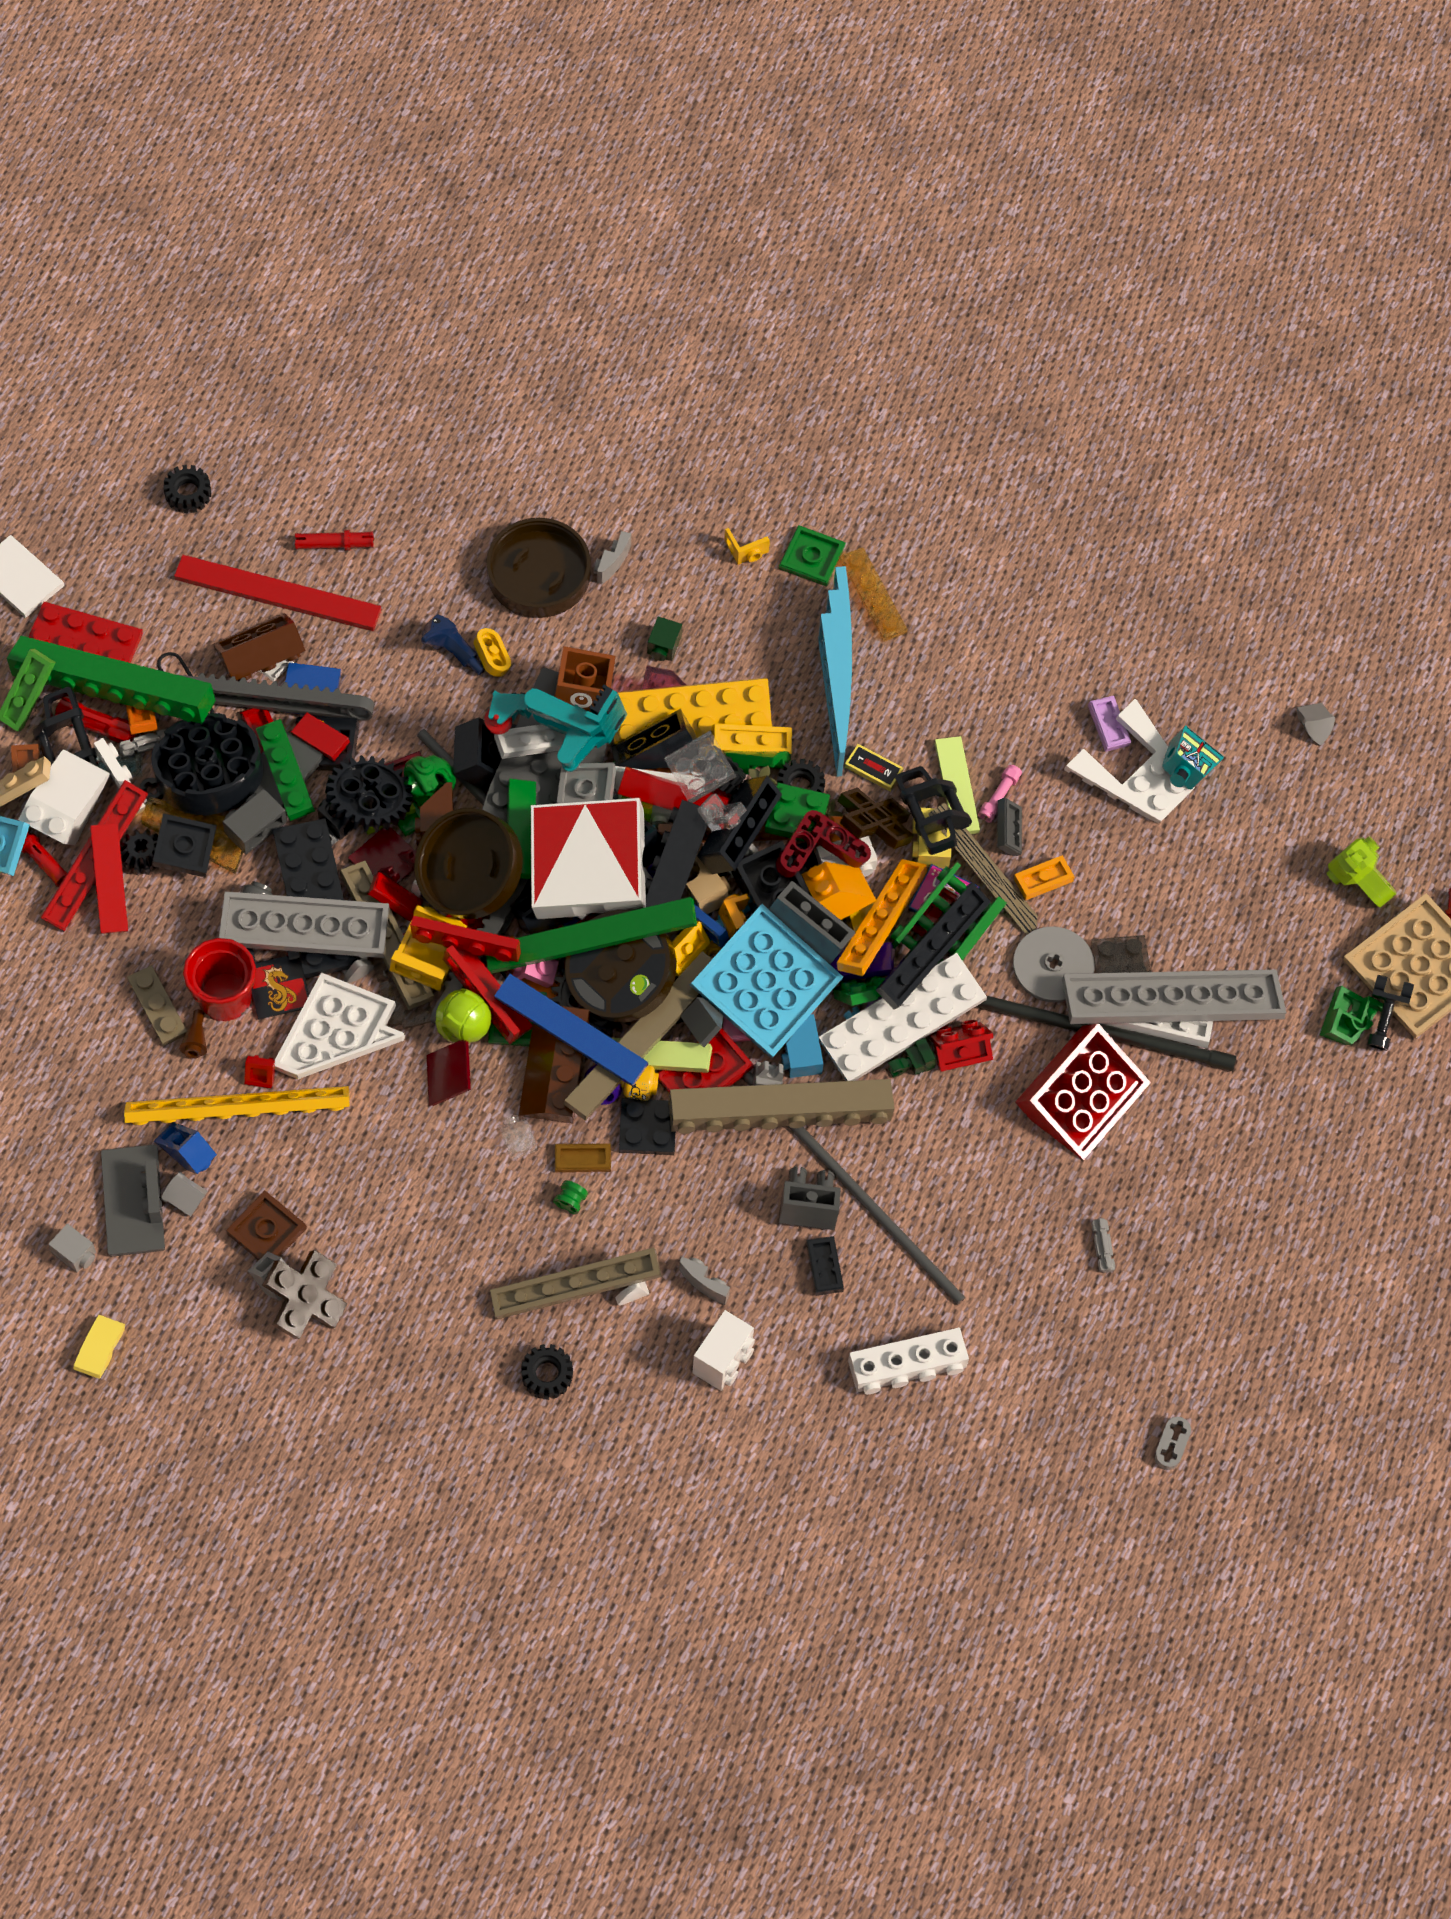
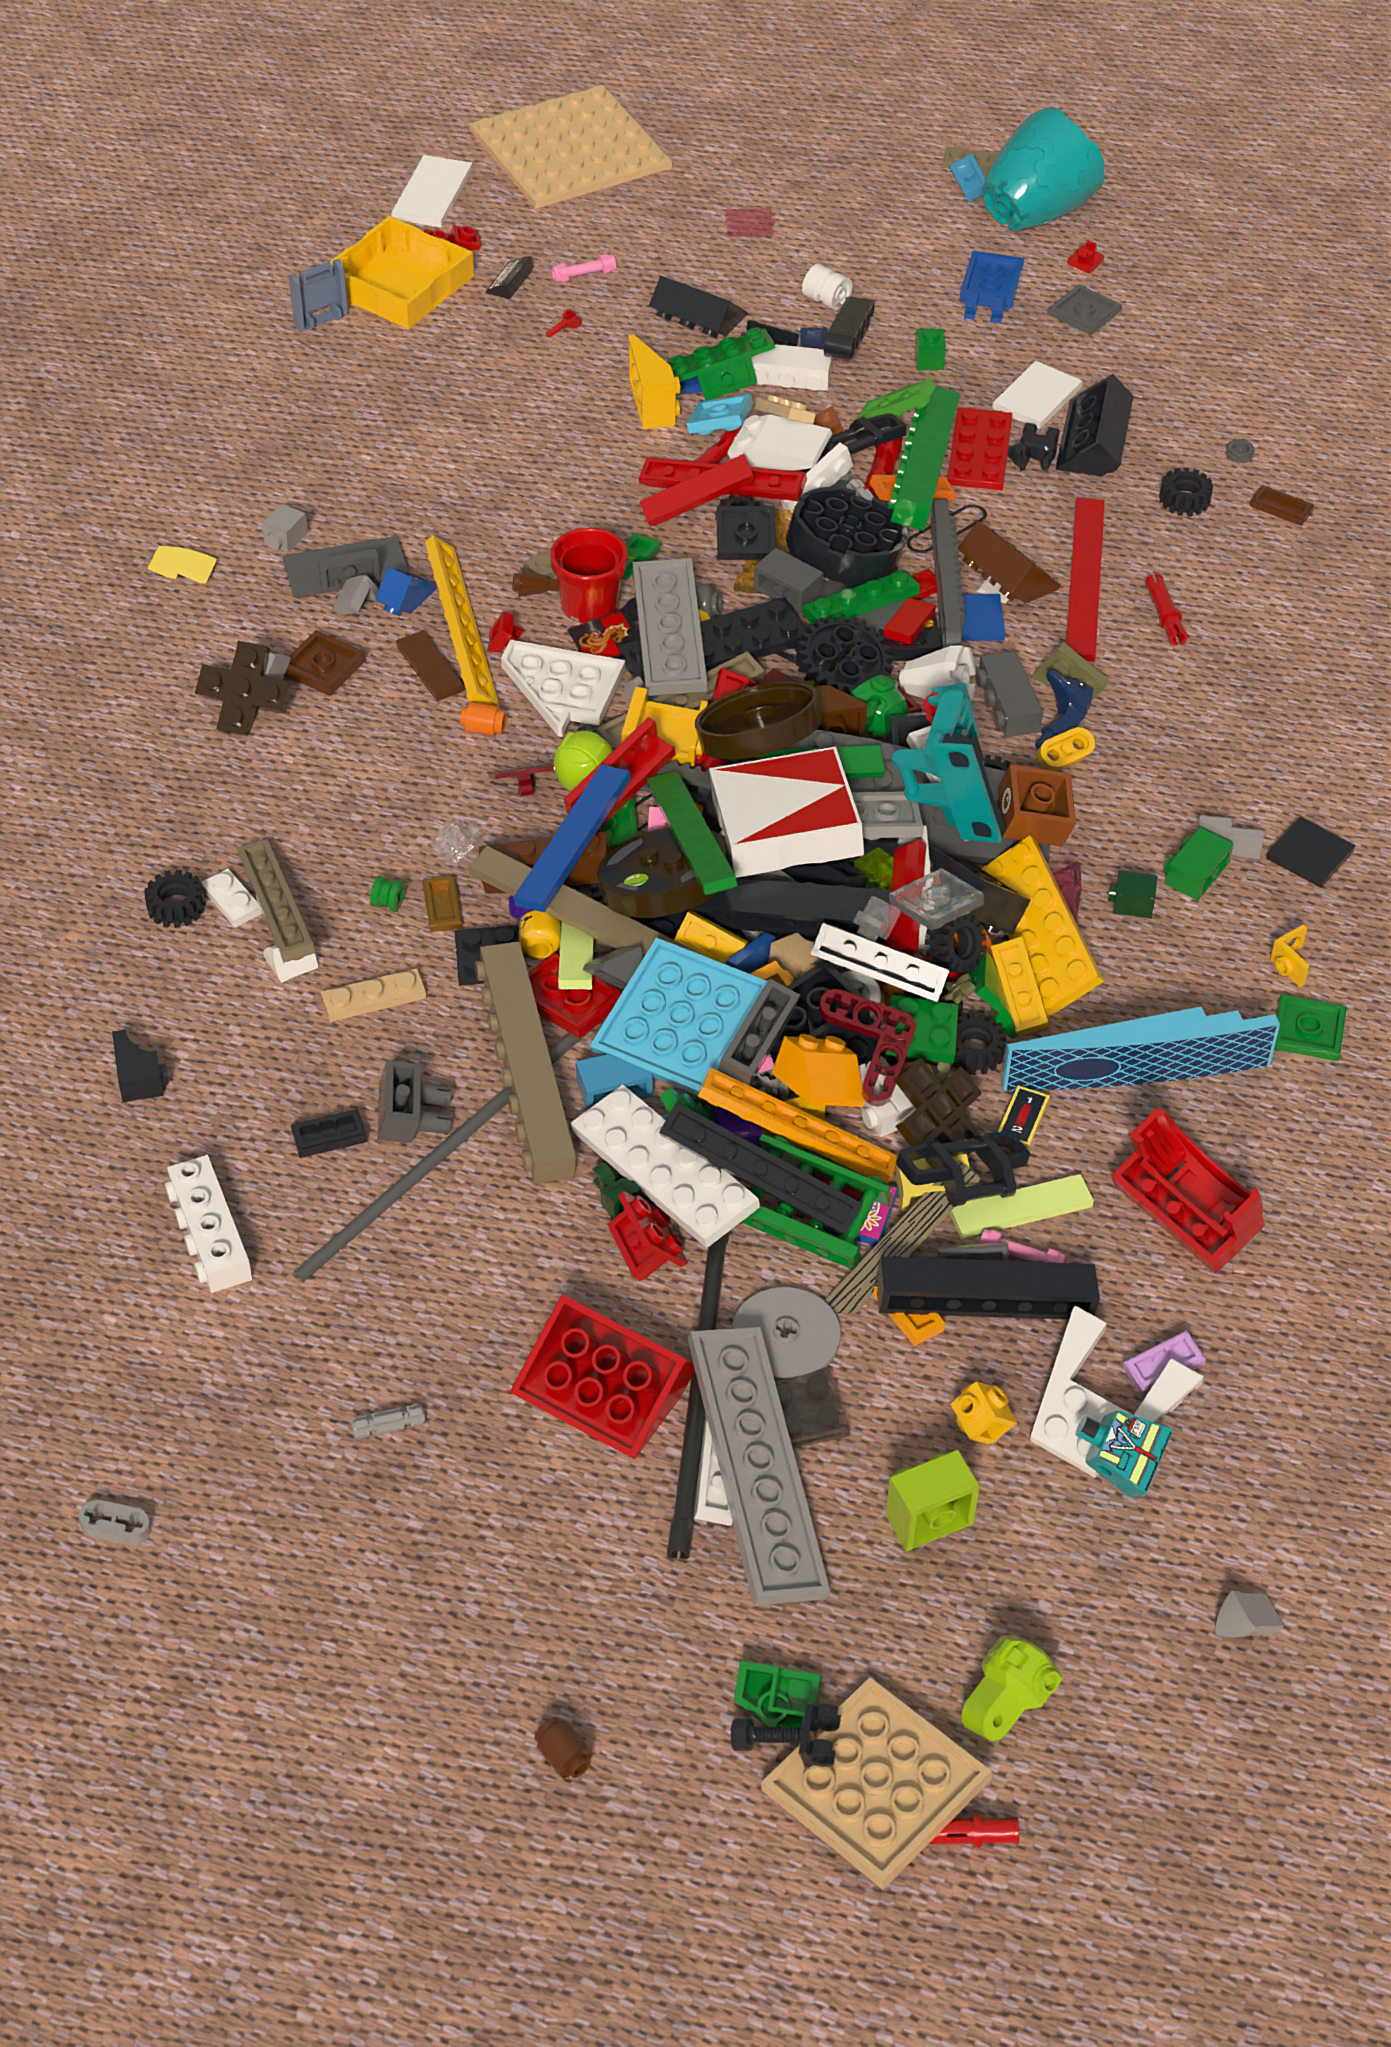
camera: 85 degrees right, 15 degrees down
red plate [410,915,521,962] -> none
dark brown piece [486,518,591,618] -> none
light grey slope [679,1257,730,1305] -> none
white brick [692,1310,755,1391] -> none
light grey tile [753,1061,783,1086] -> none
clear yellow plate [839,547,908,642] -> none
none -> black arch [112,1029,169,1102]
none -> white plate [200,869,262,927]
none -> tan plate [321,968,426,1022]
none -> reddish brown tile [396,631,464,701]
none -> orange brick [460,702,507,737]
none -> reddish brown brick [534,1717,592,1778]
none -> green plate [623,533,661,579]
none -> black brick [876,1256,1100,1320]
none -> lime brick [885,1450,980,1552]
none -> white cone [899,646,976,702]
none -> yellow brick [951,1381,1017,1444]
none -> dark grey brick [975,650,1043,738]
none -> black animal [1007,423,1059,471]
none -> olive wing [1030,642,1110,700]
none -> black slope [1055,374,1134,476]
none -> red piece [1111,1108,1265,1274]
none -> green brick [1164,827,1234,901]
none -> dark grey tile [1226,439,1255,463]
none -> reddish brown tile [1250,485,1314,526]
none -> black tile [1266,817,1356,888]

